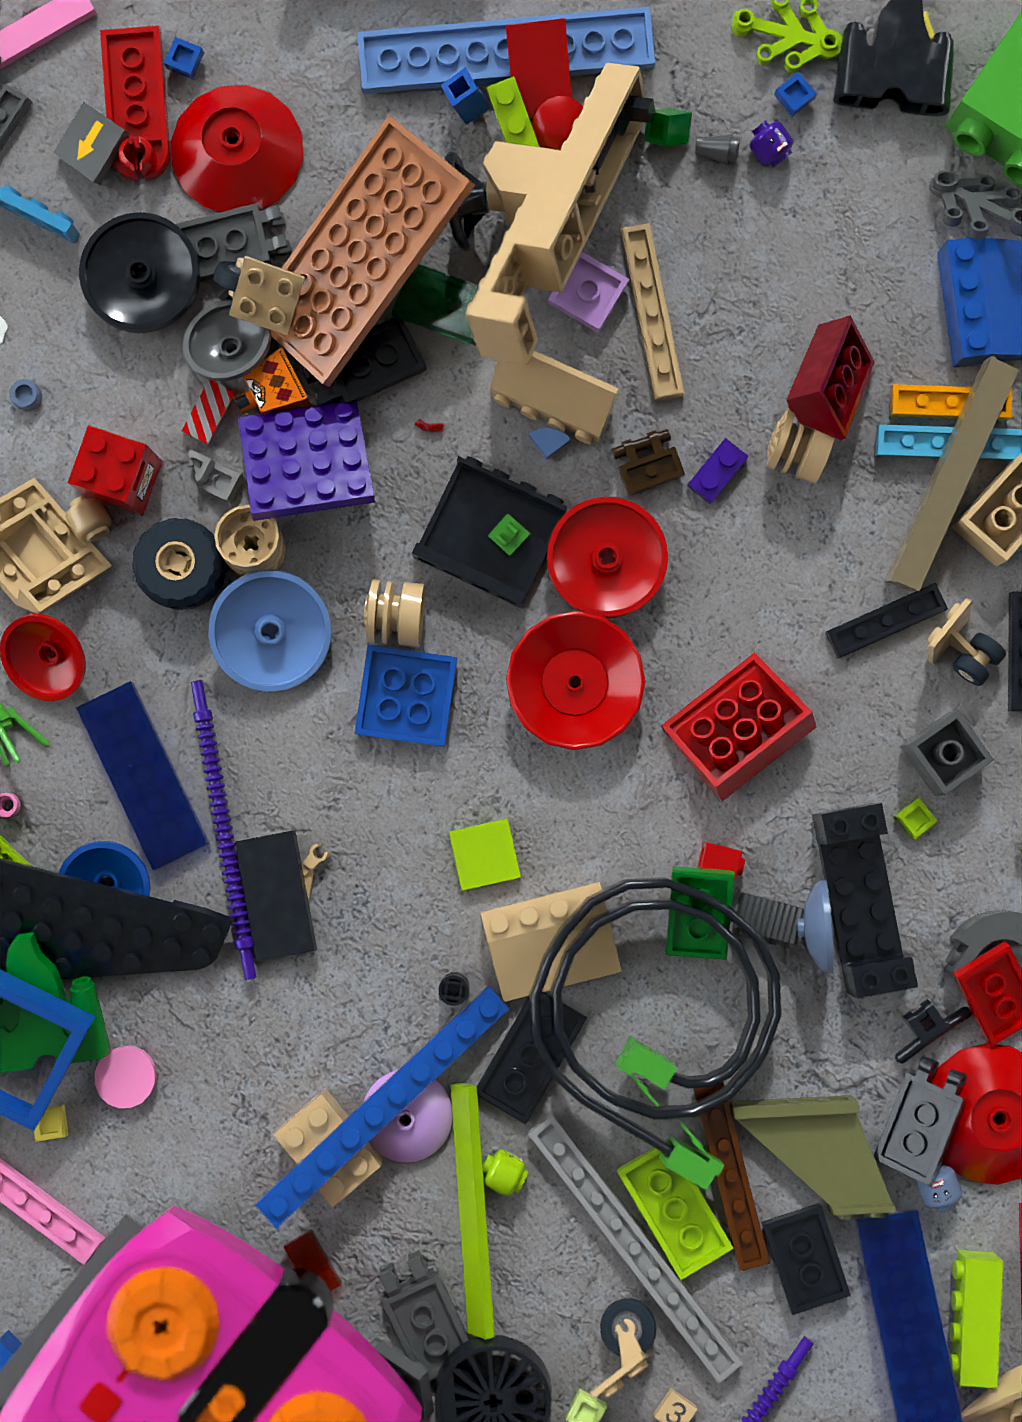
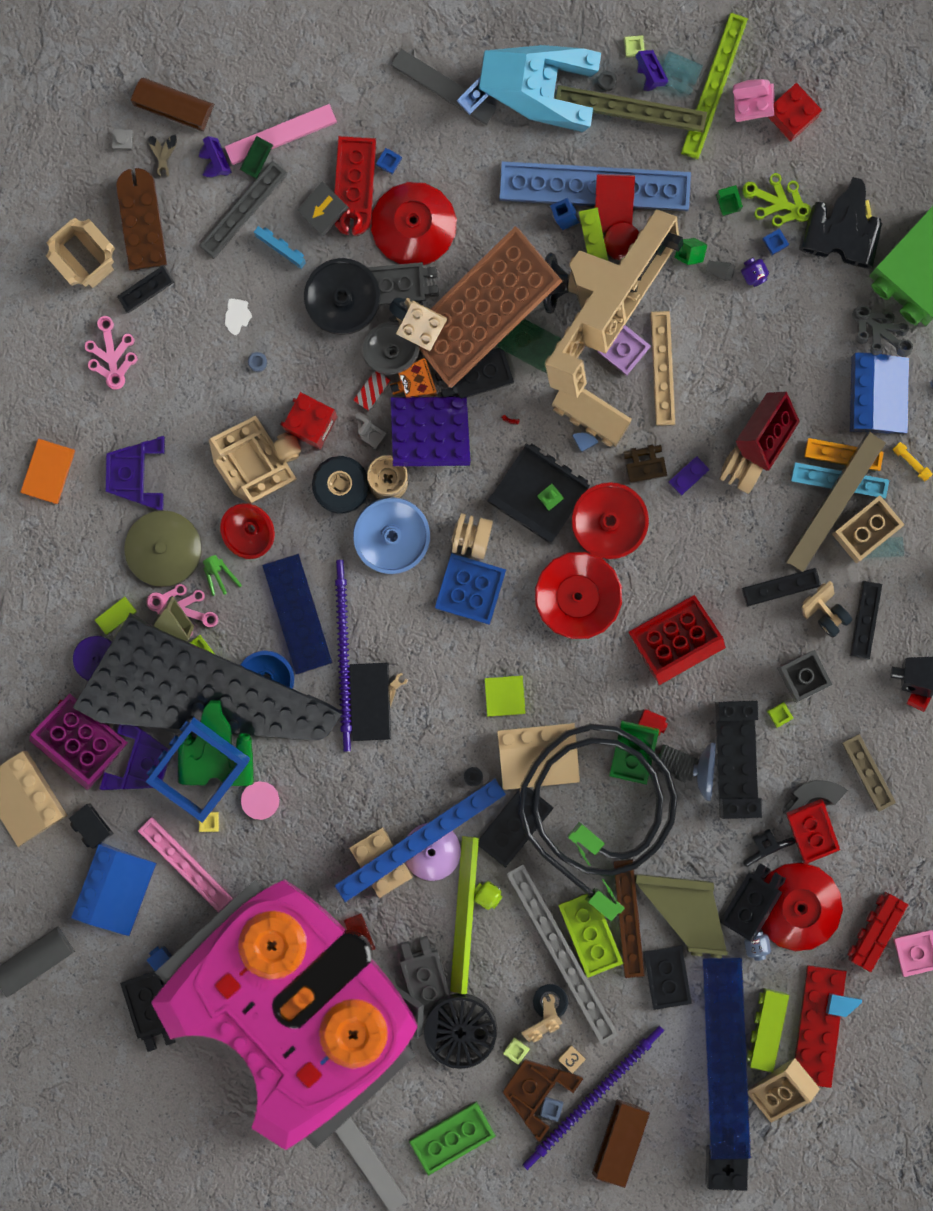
camera: 15 degrees right, 0 degrees up
none -> green panel [716,185,743,216]

